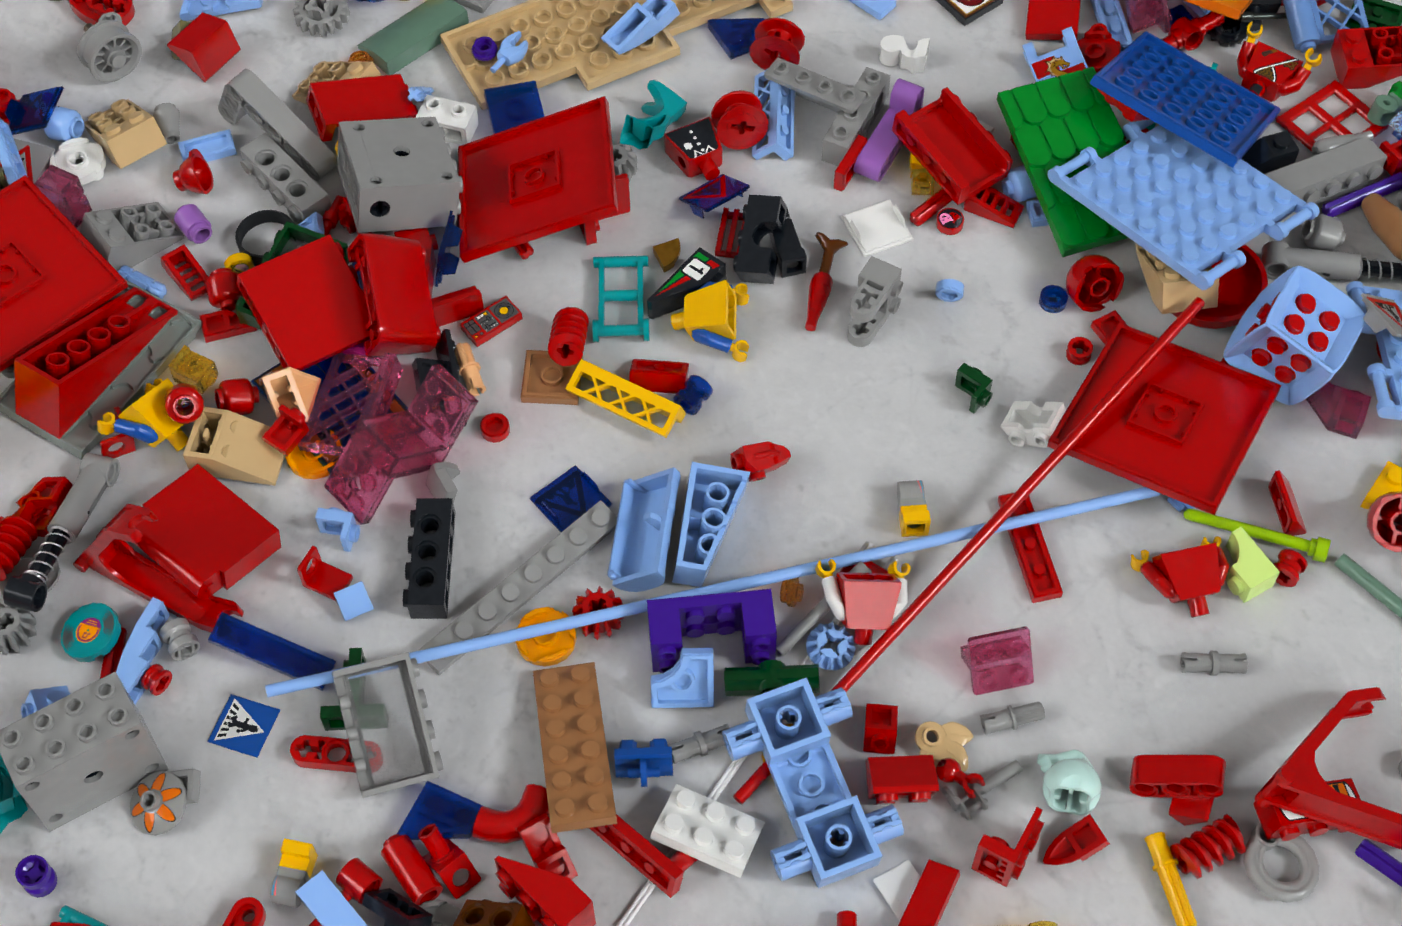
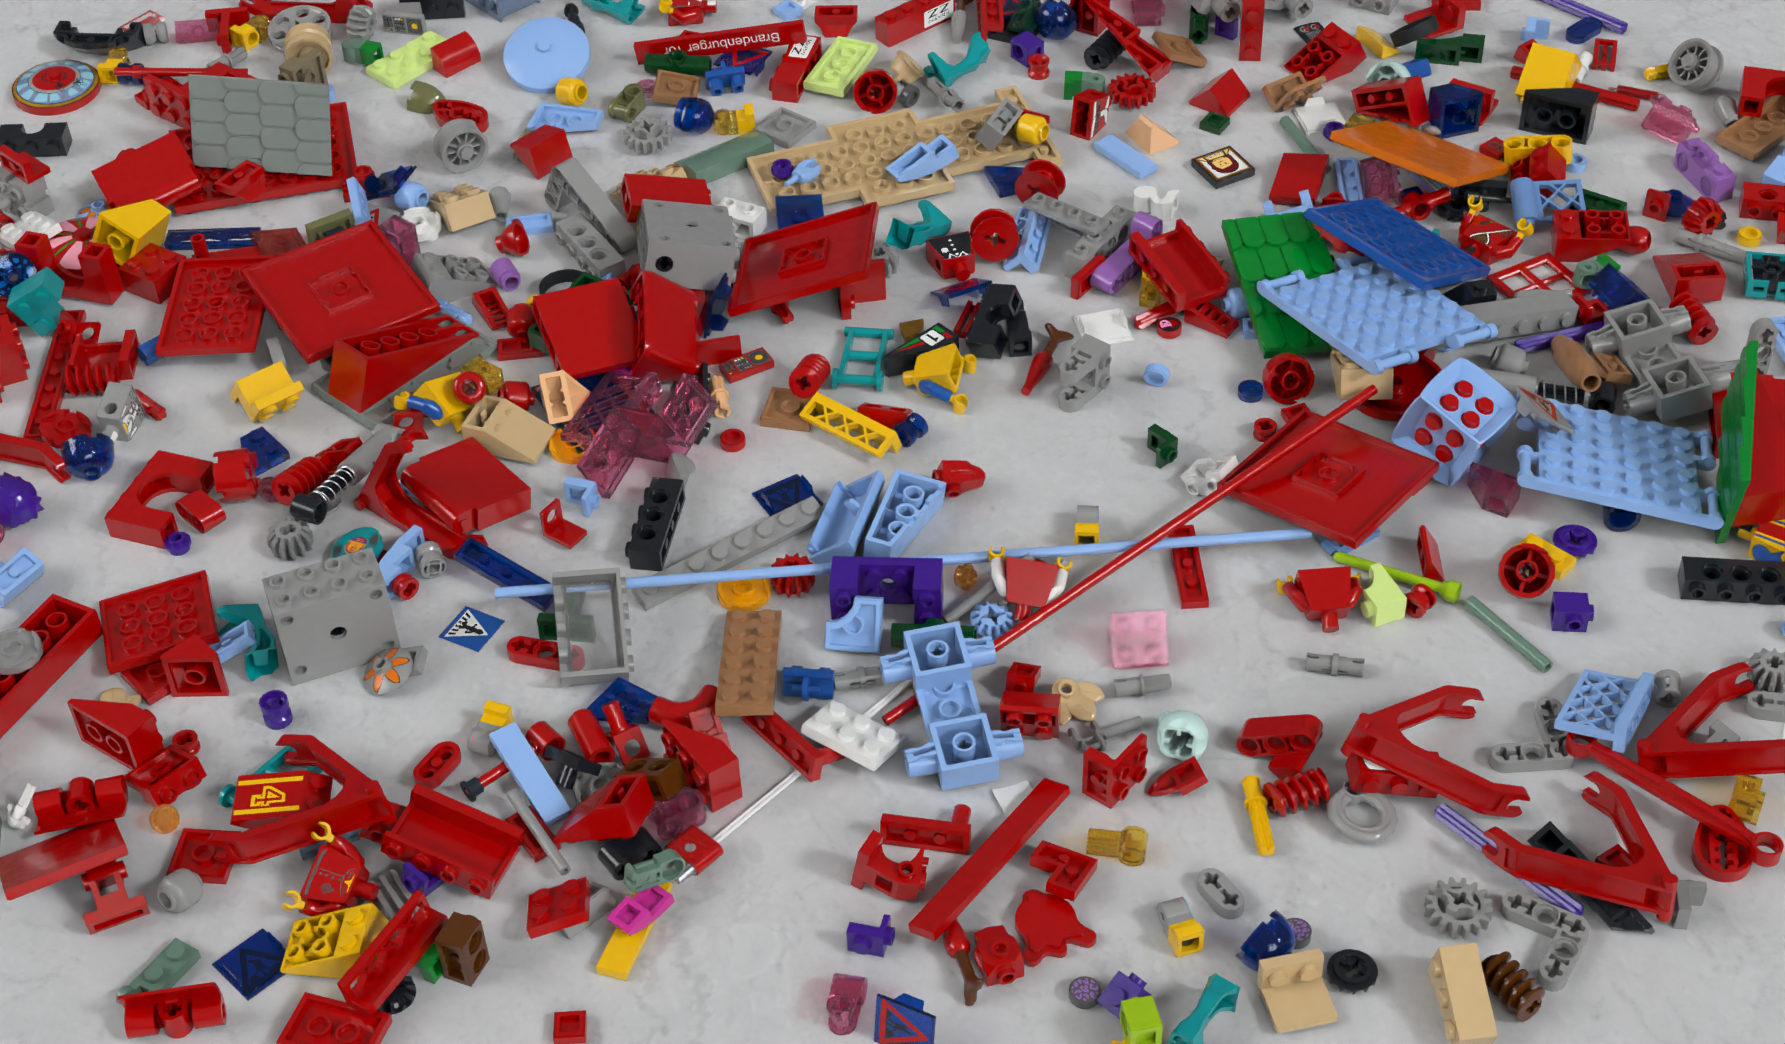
camera: 10 degrees right, 15 degrees down
red bracket [263,404,309,456] -> none
light blue tile [333,581,374,621] -> none
light blue axle [407,86,434,102] -> none
red arm [936,758,985,799] -> none

